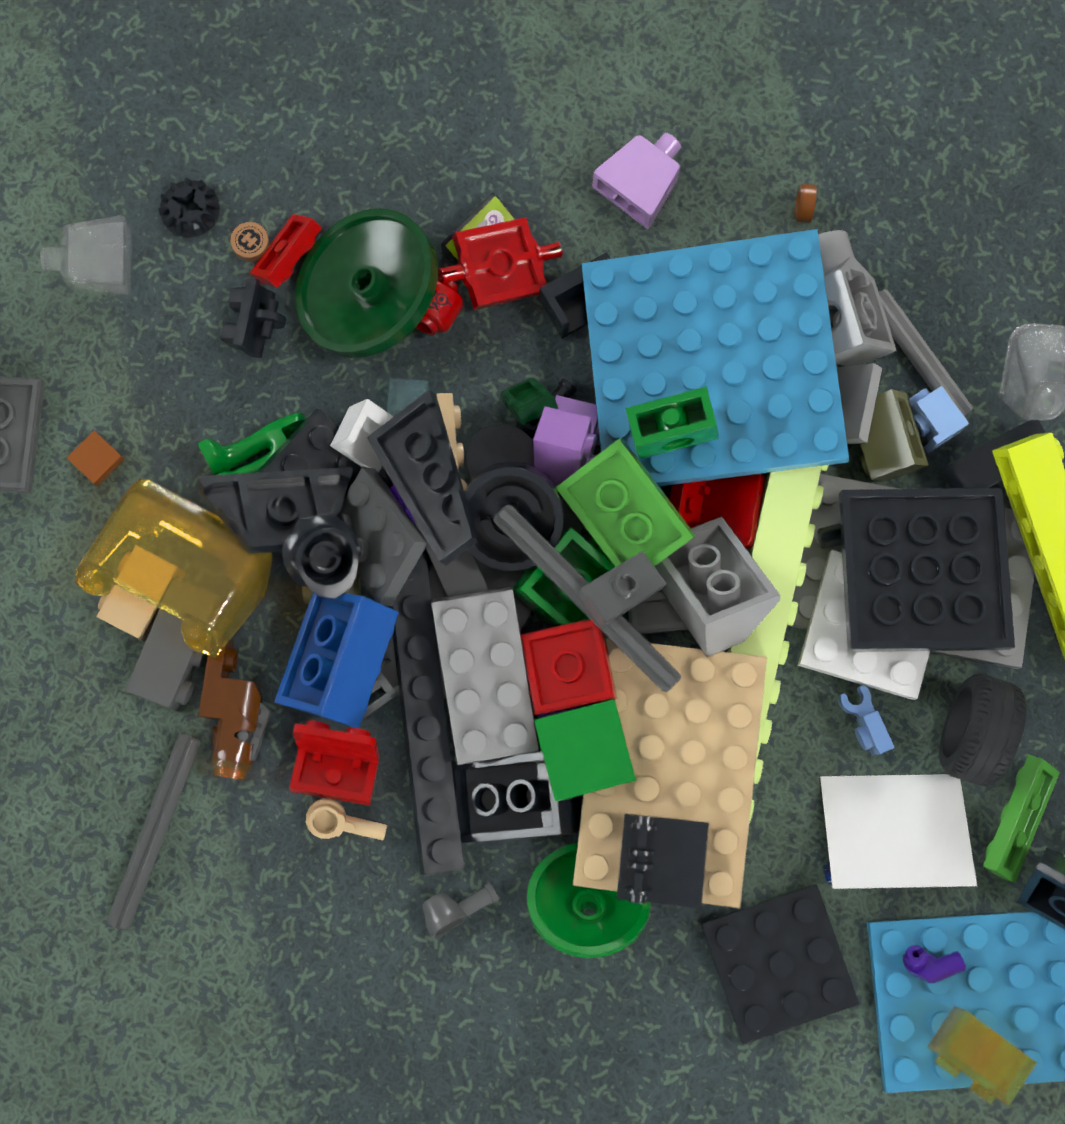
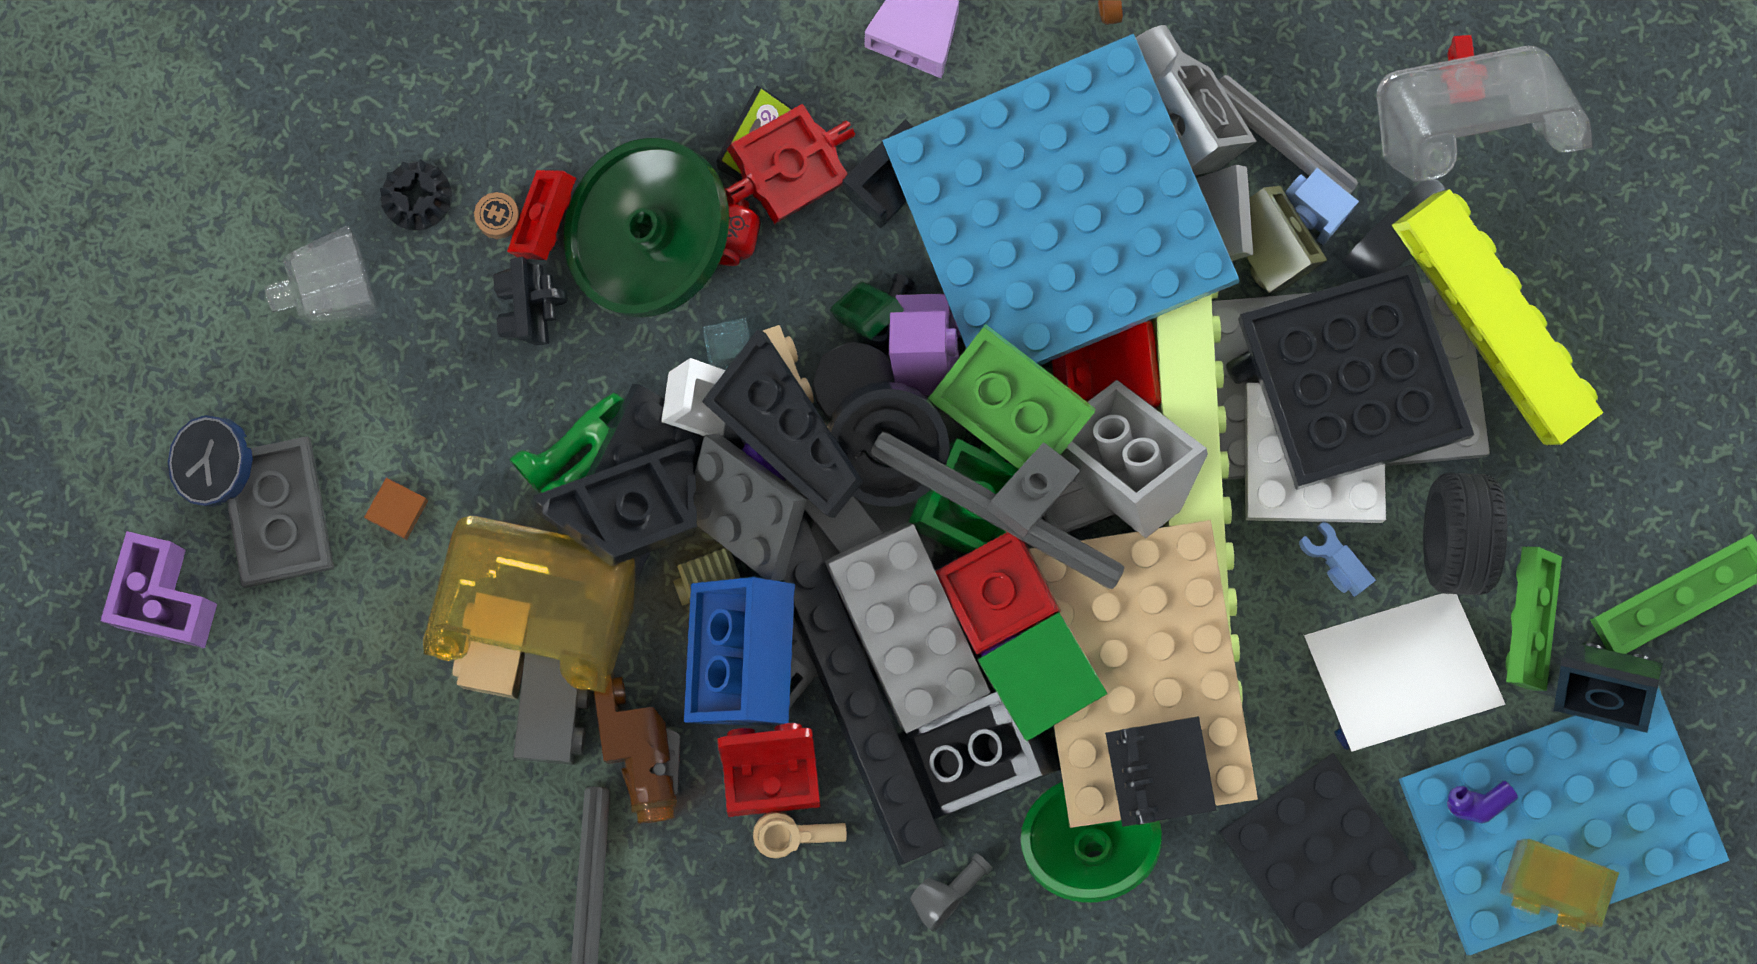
camera: 15 degrees left, 0 degrees up
black hat [282,513,361,598] -> none
green brick [626,386,719,459] -> none

